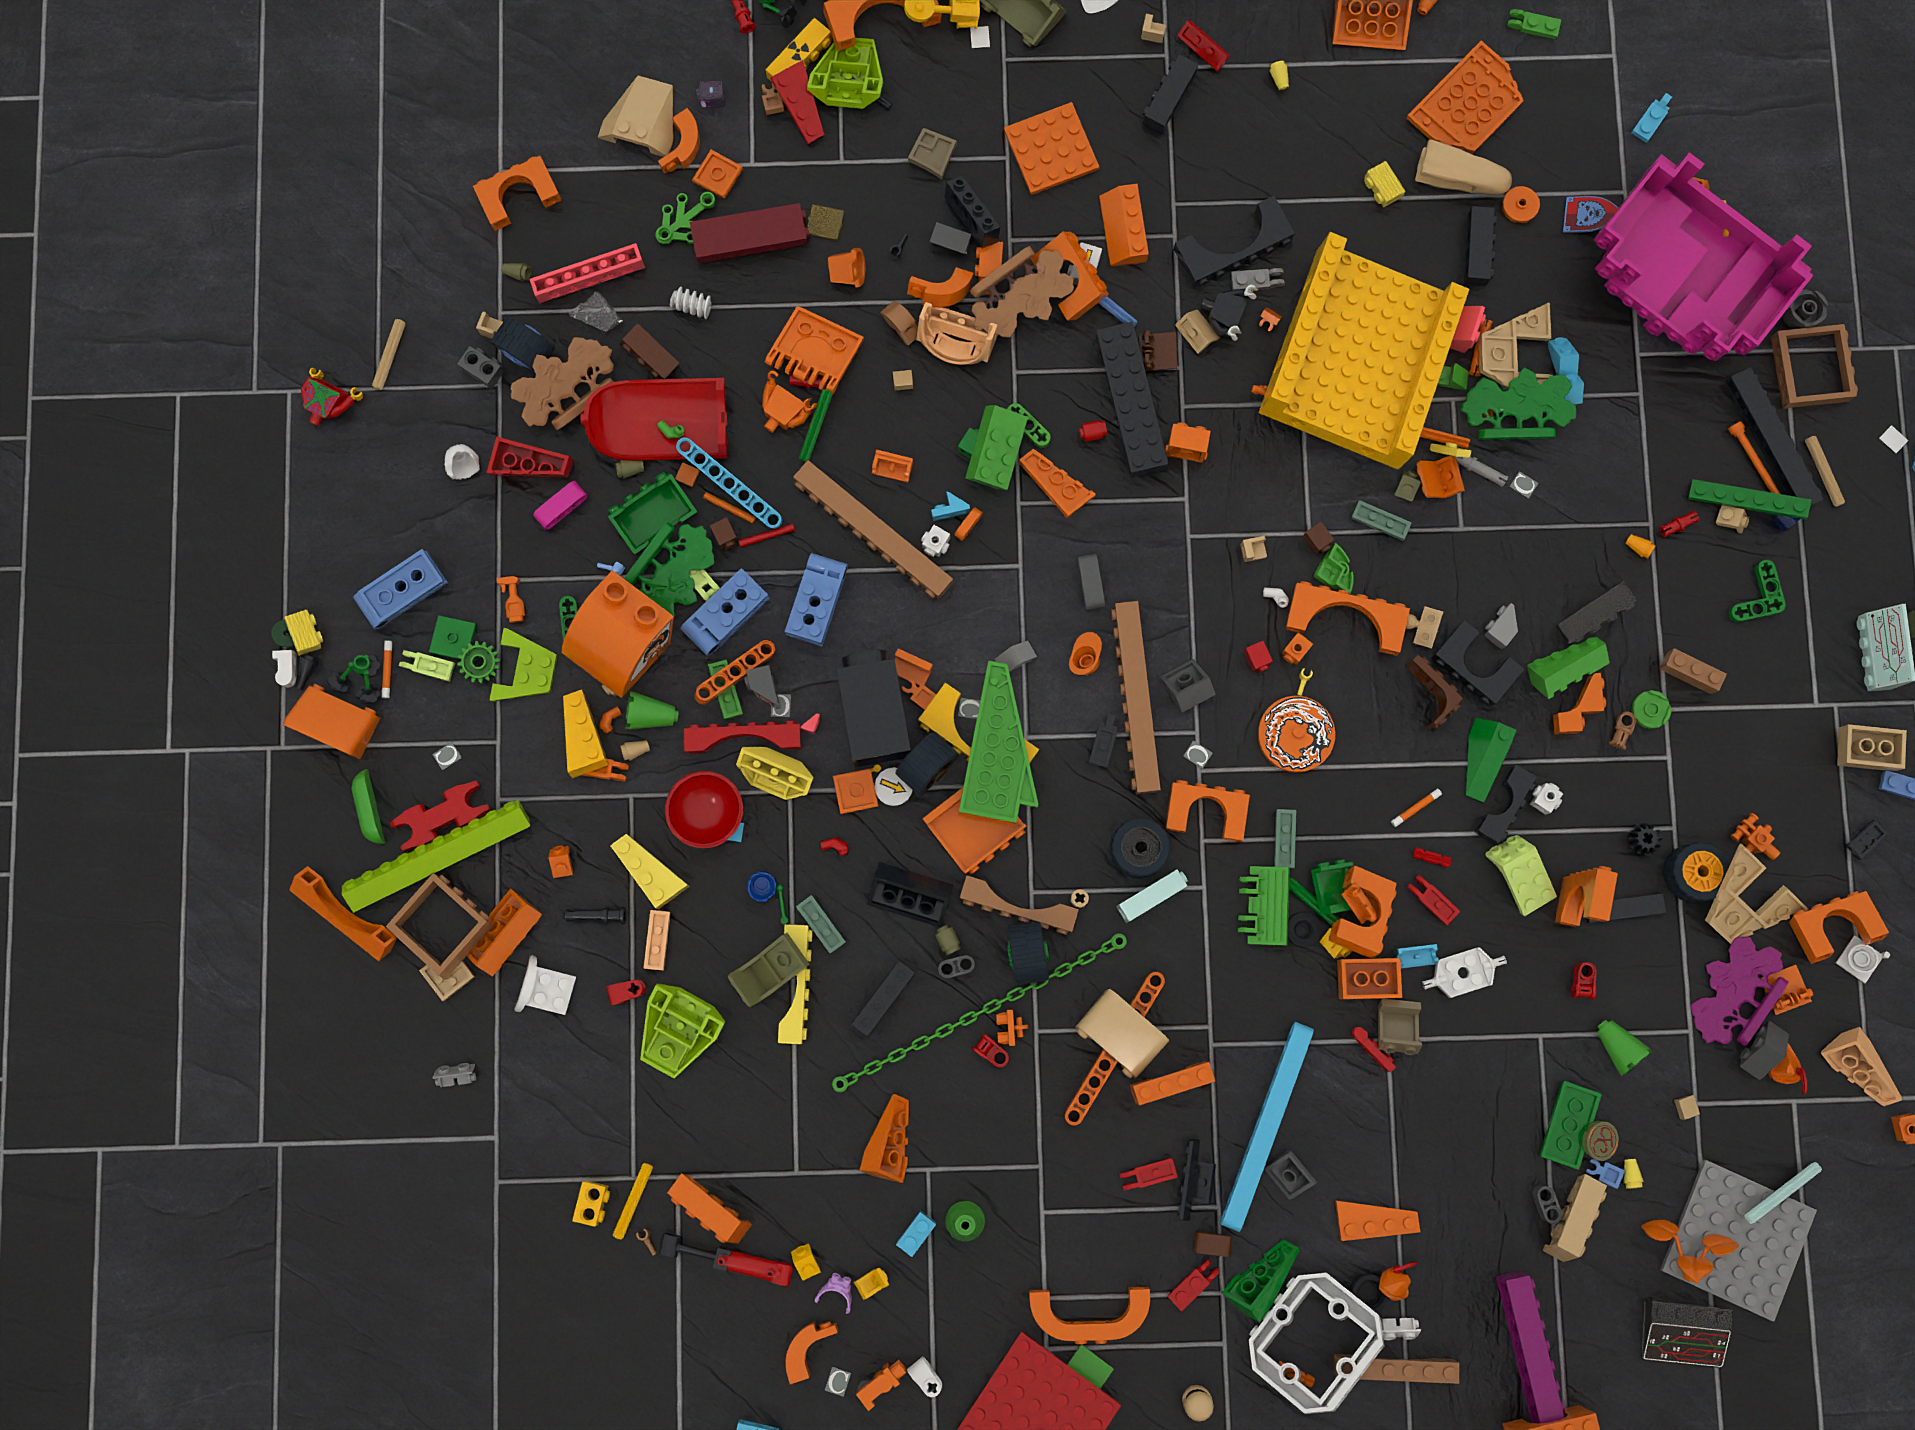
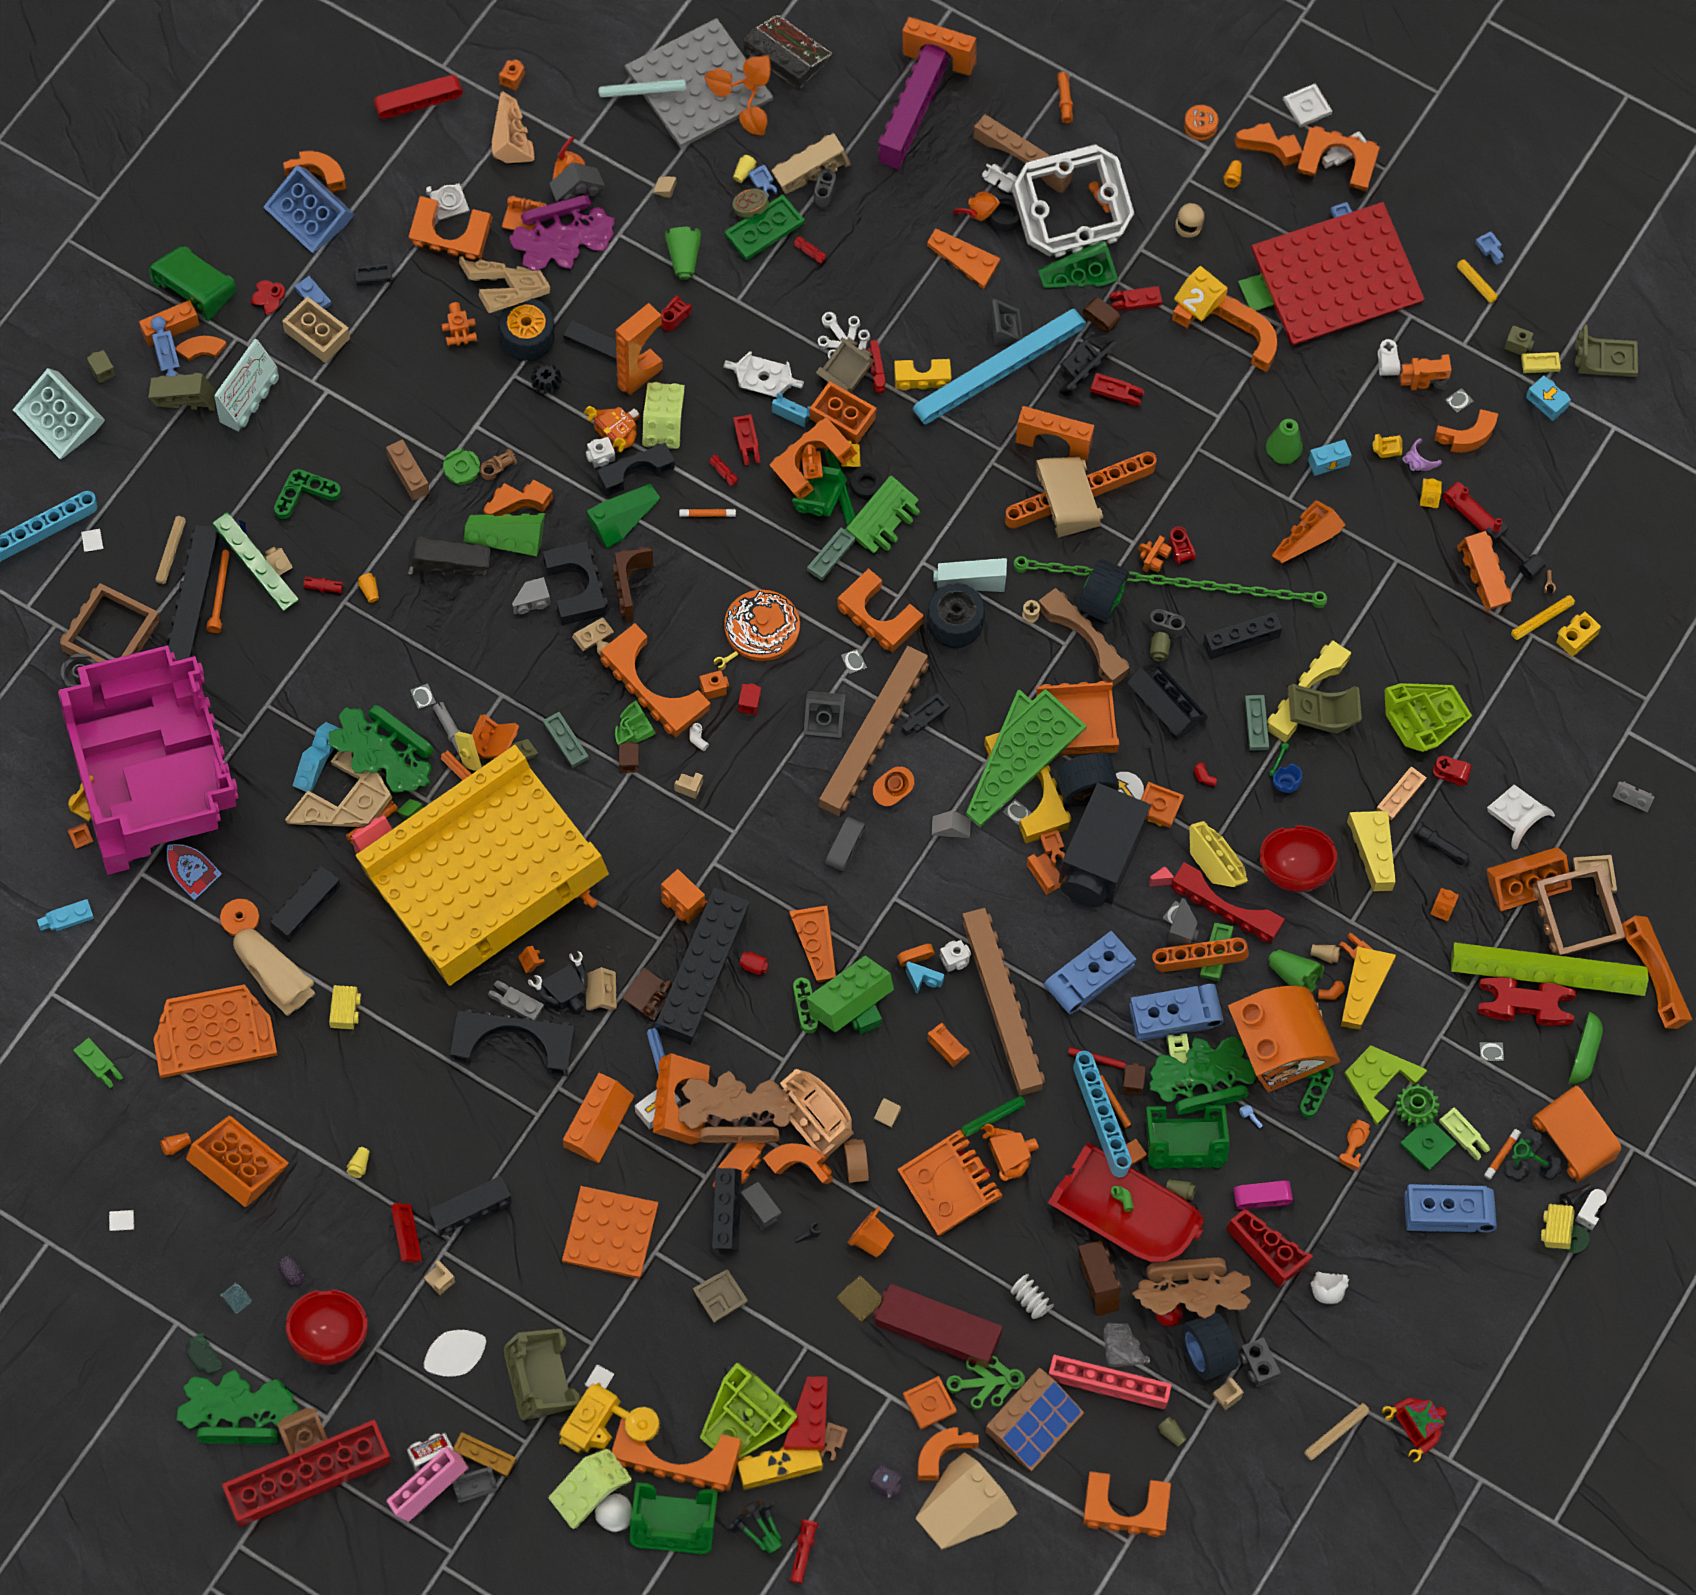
camera: 150 degrees left, 15 degrees down
none -> orange torso [583,406,640,452]
none -> red axle [794,237,826,263]
none -> white plant [818,312,870,359]
none -> yellow arch [894,359,951,390]
none -> slope [985,1368,1084,1472]
none -> yellow slope [1174,266,1228,322]

